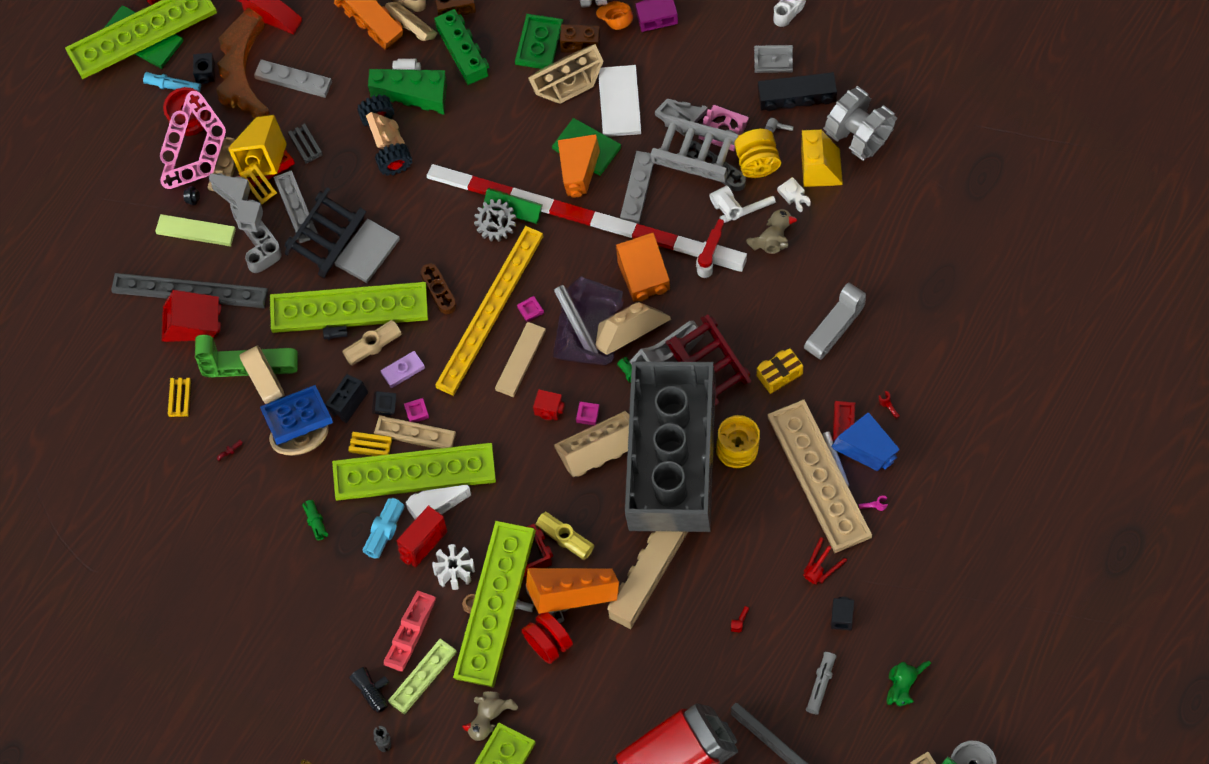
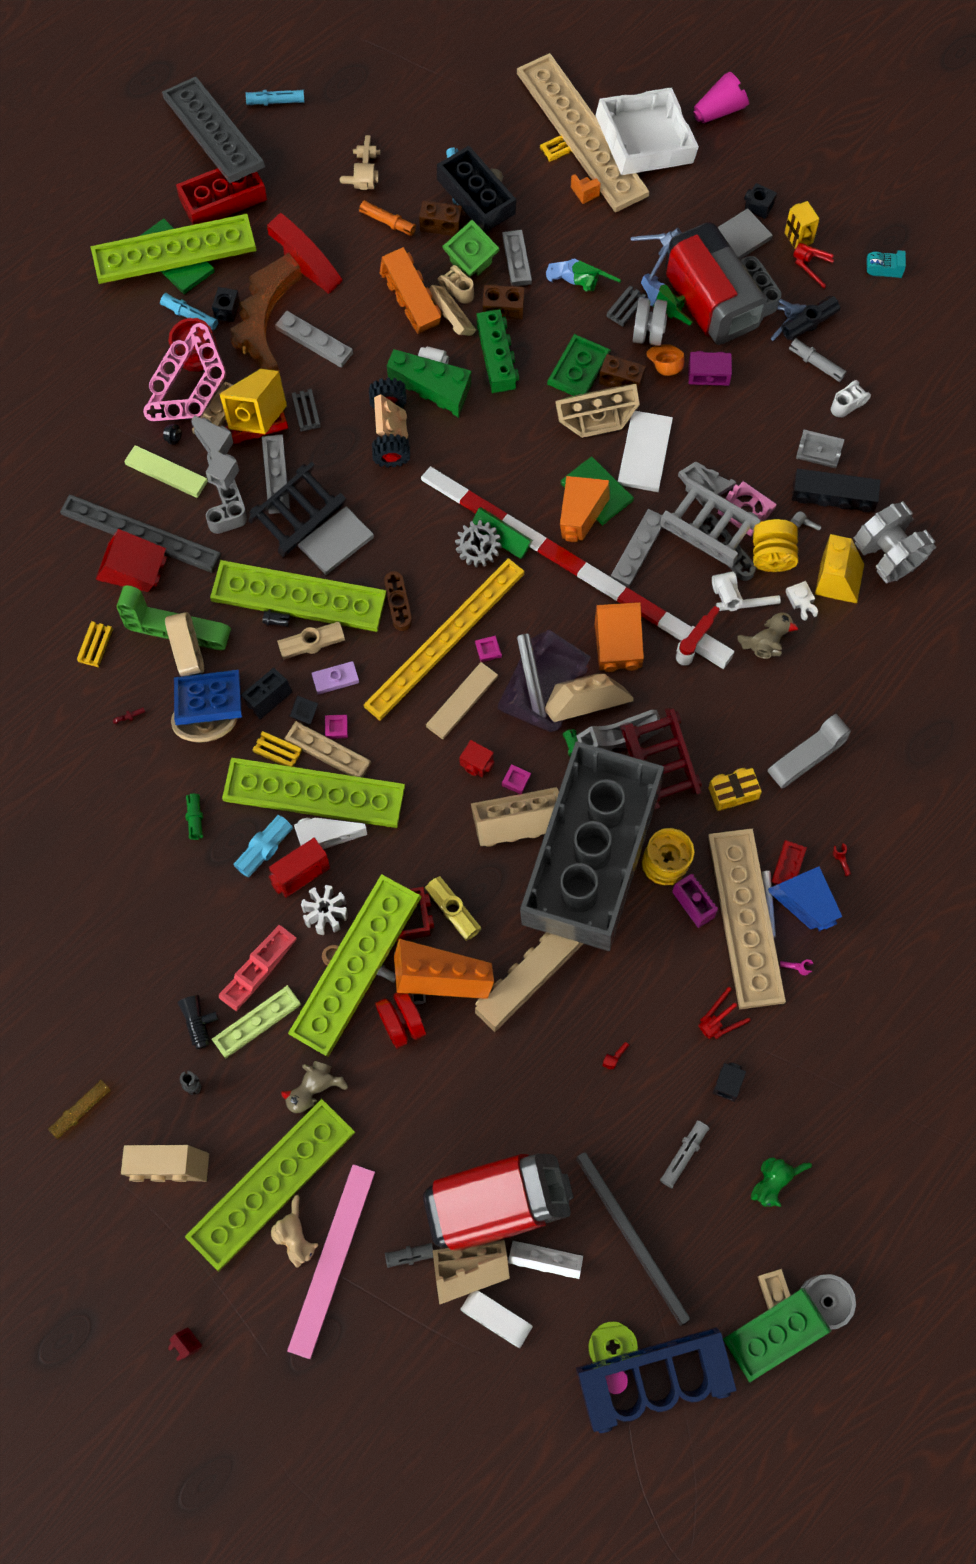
camera: 10 degrees right, 5 degrees up
yellow tile [238,162,277,204] -> none
none -> magenta brick [672,874,718,928]

